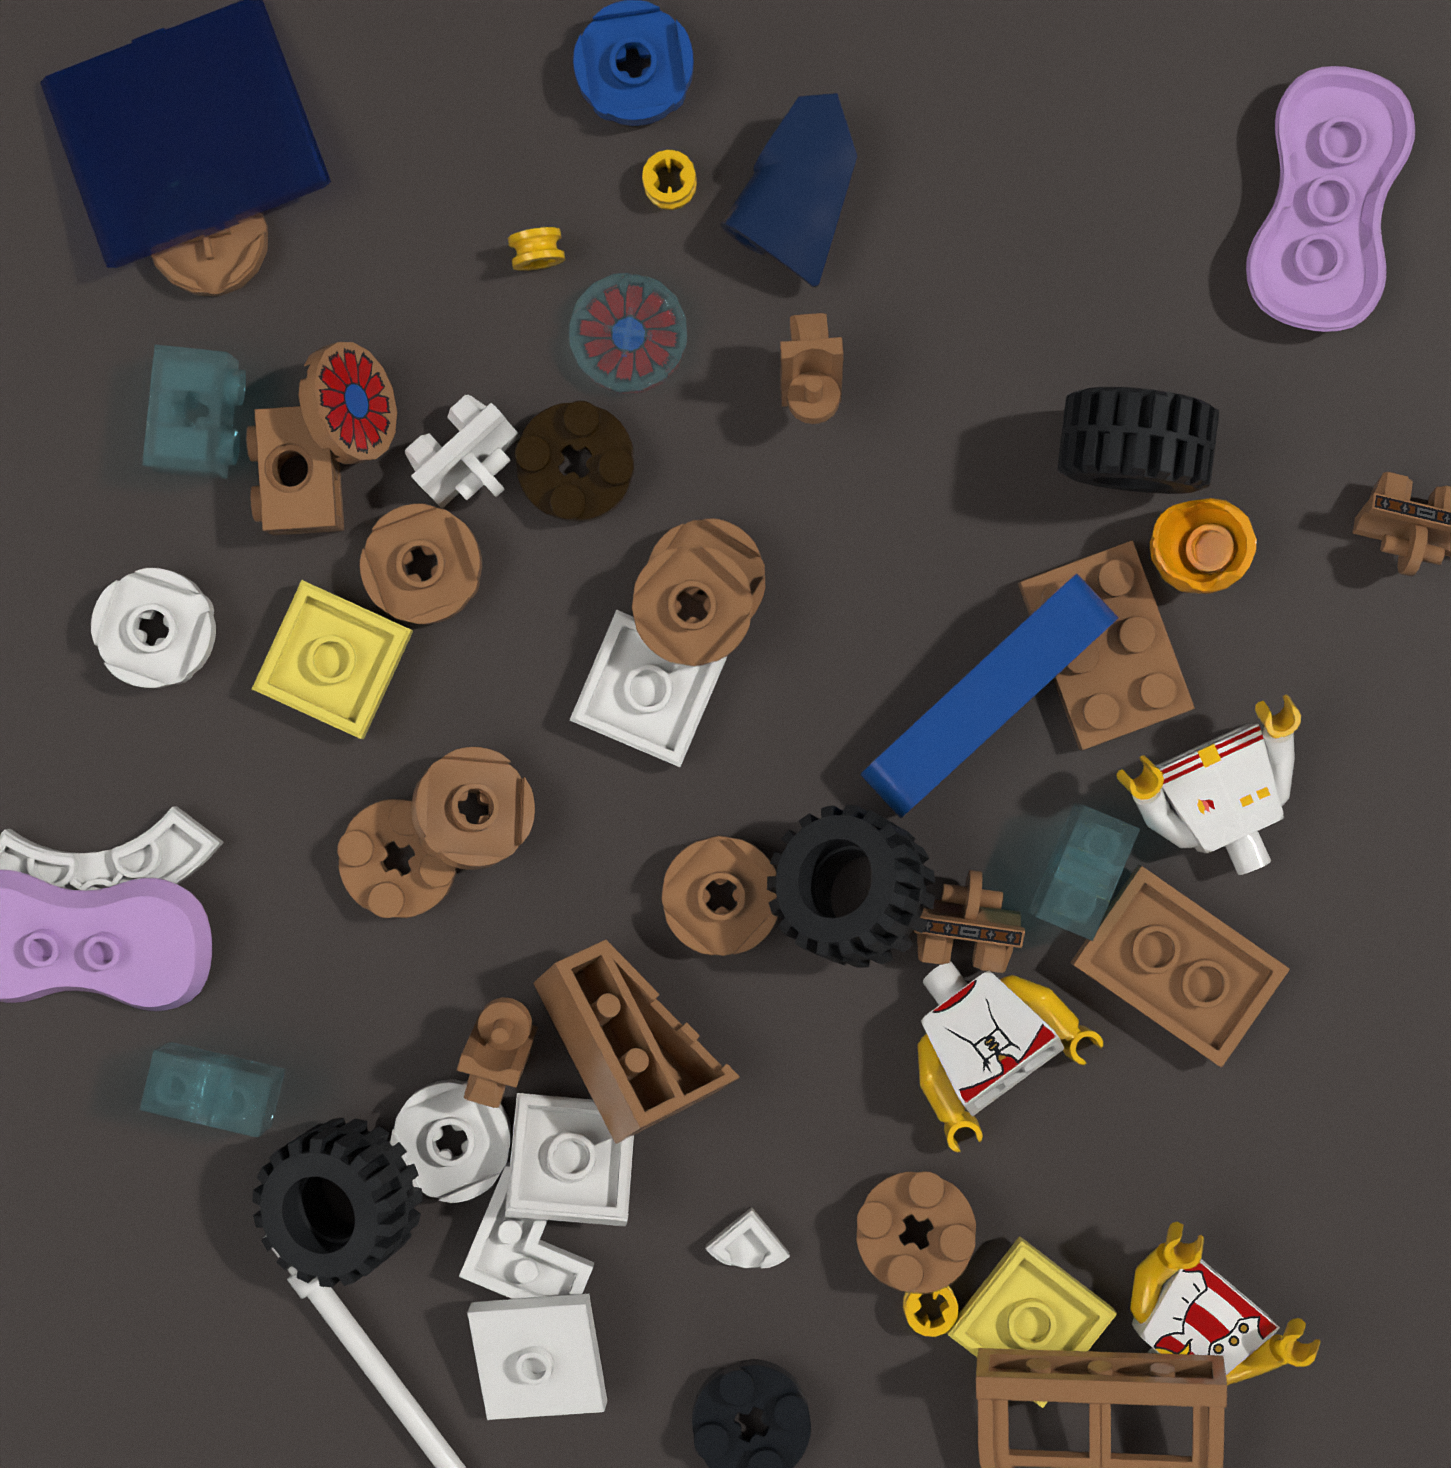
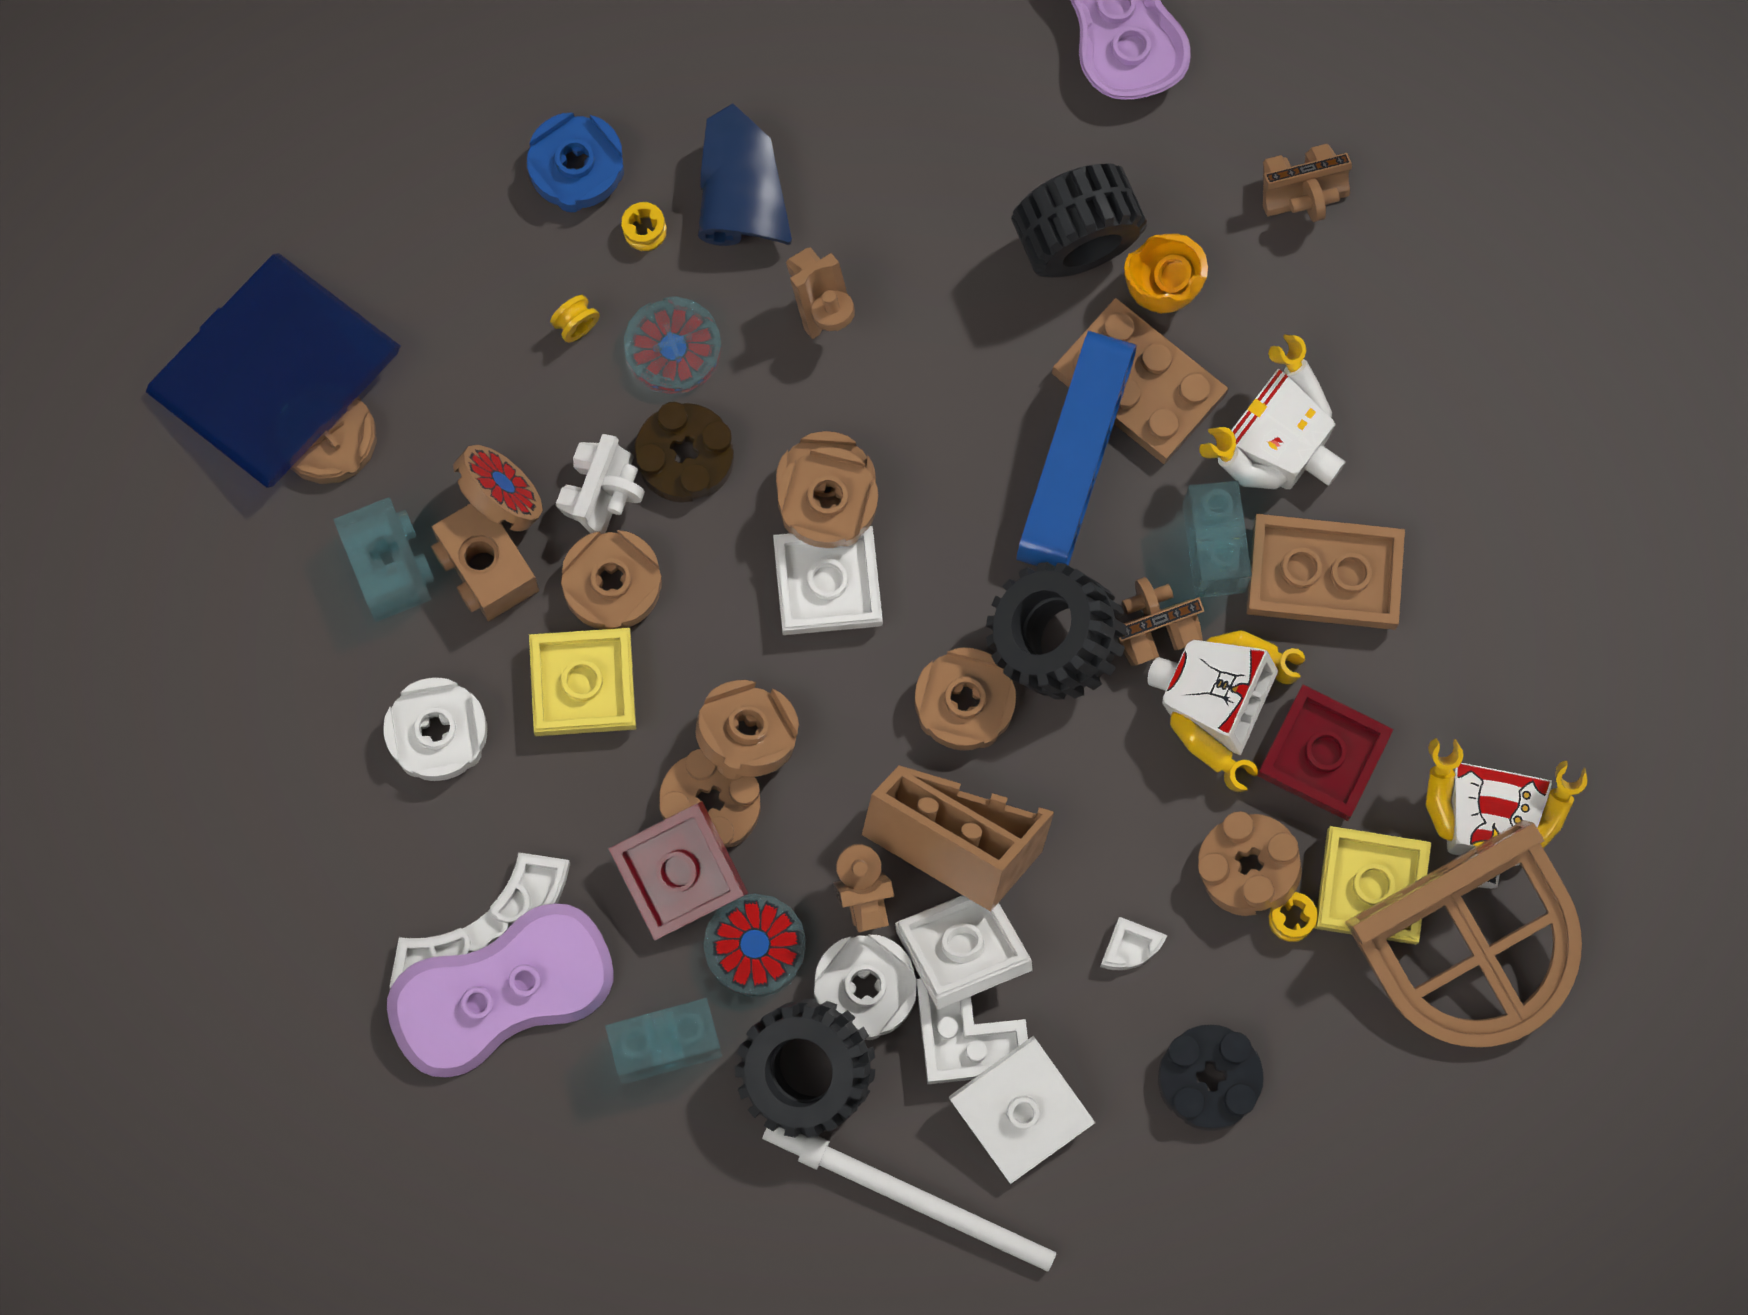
camera: 30 degrees left, 15 degrees down
none -> plate [608,801,748,941]
none -> tile [703,893,806,998]
none -> dark red plate [1257,684,1394,821]

